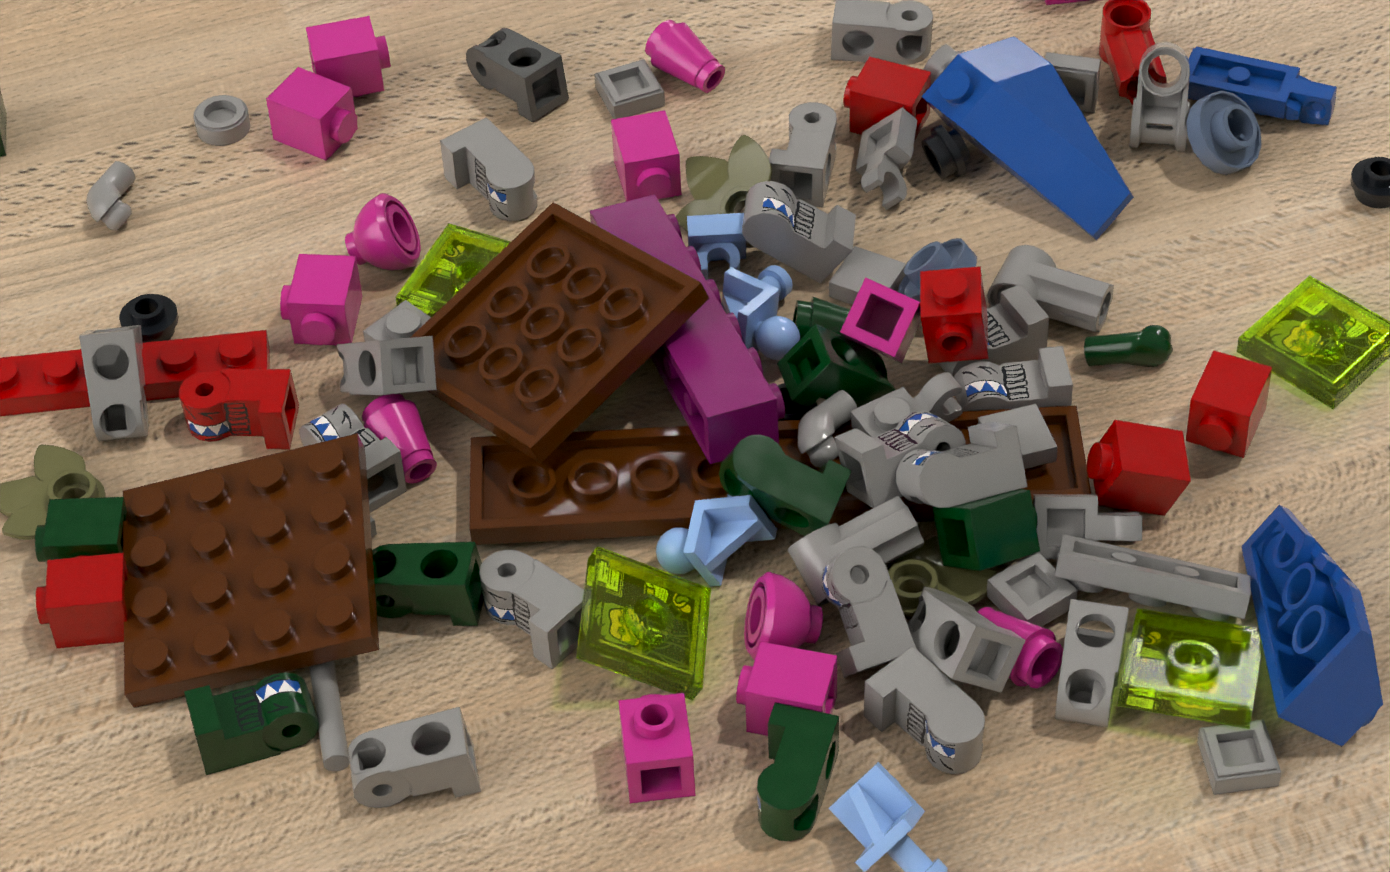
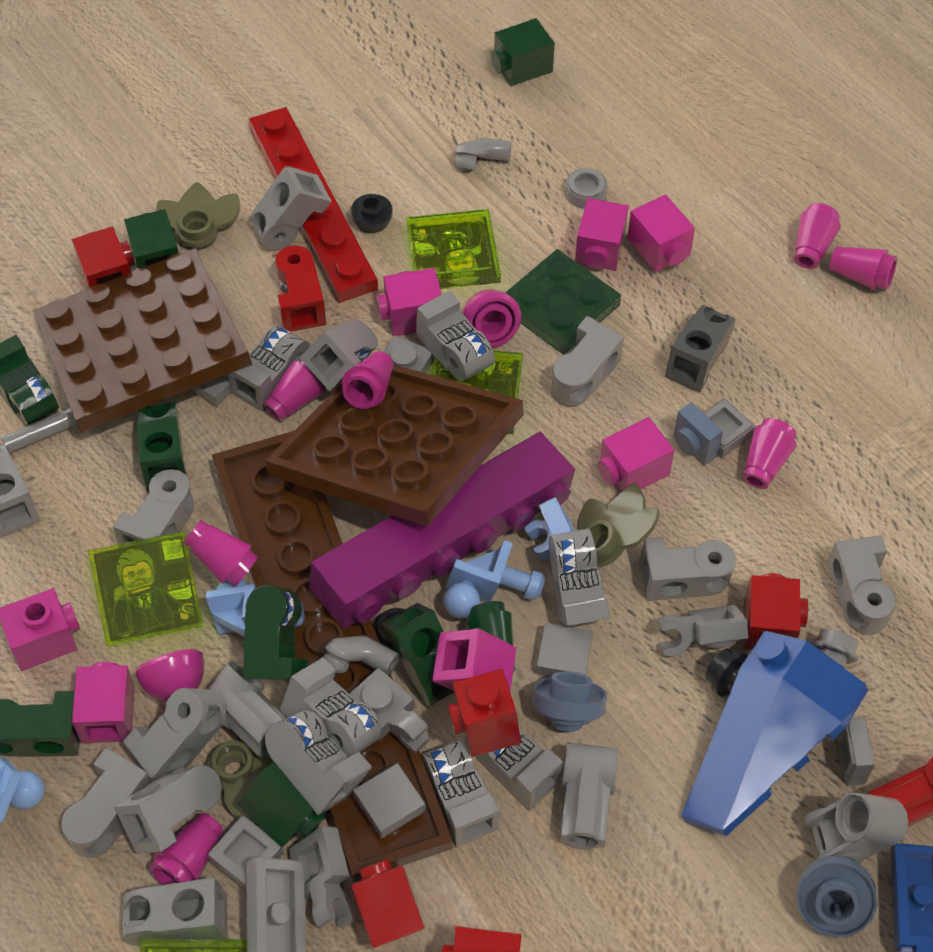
camera: 70 degrees right, 10 degrees up
dark green arm [1084,325,1173,367] -> none
none -> dark pink cone [183,520,258,587]
none -> dark pink cone [342,351,394,409]
none -> clear neon green tile [406,209,501,289]
none -> light grey leg [416,291,495,382]
none -> clear green plate [505,249,622,355]
none -> sand blue plate [673,402,723,466]

